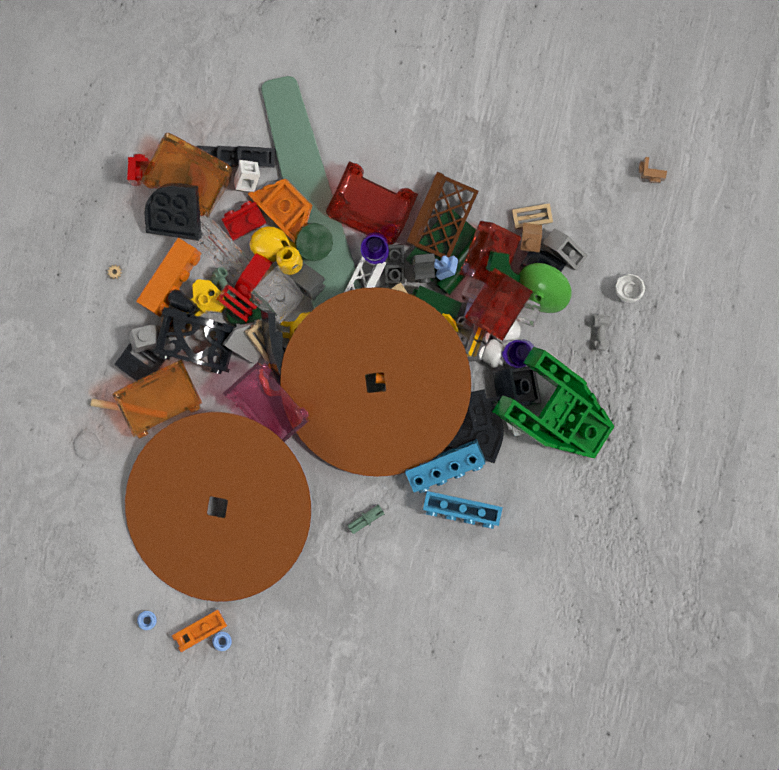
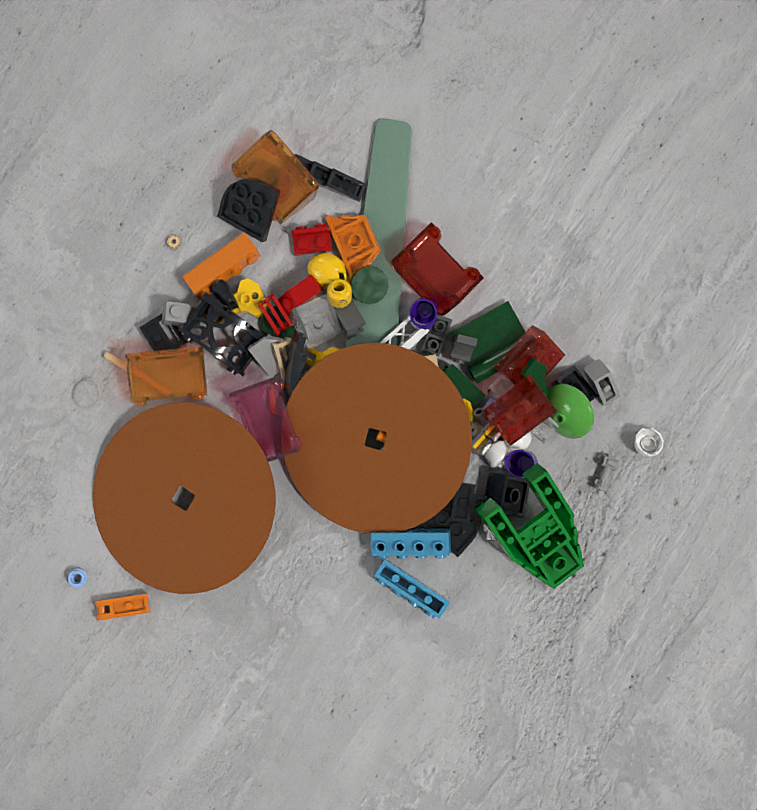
camera: 20 degrees right, 0 degrees up
red bracket [127,154,152,186] -> none
clear fence [192,209,251,284] -> none
sand green bar [210,267,238,303] -> none
light blue plate [212,632,232,651] -> none
white brick [234,160,260,192] -> none
sand green axle [347,504,385,534] -> none
reddish brown fence [406,172,479,258] -> none
light blue tile [434,256,458,280] -> none
tan tile [512,203,553,229] -> none
medium nougat brick [520,223,542,252] -> none
medium nougat bracket [639,157,667,183] -> none

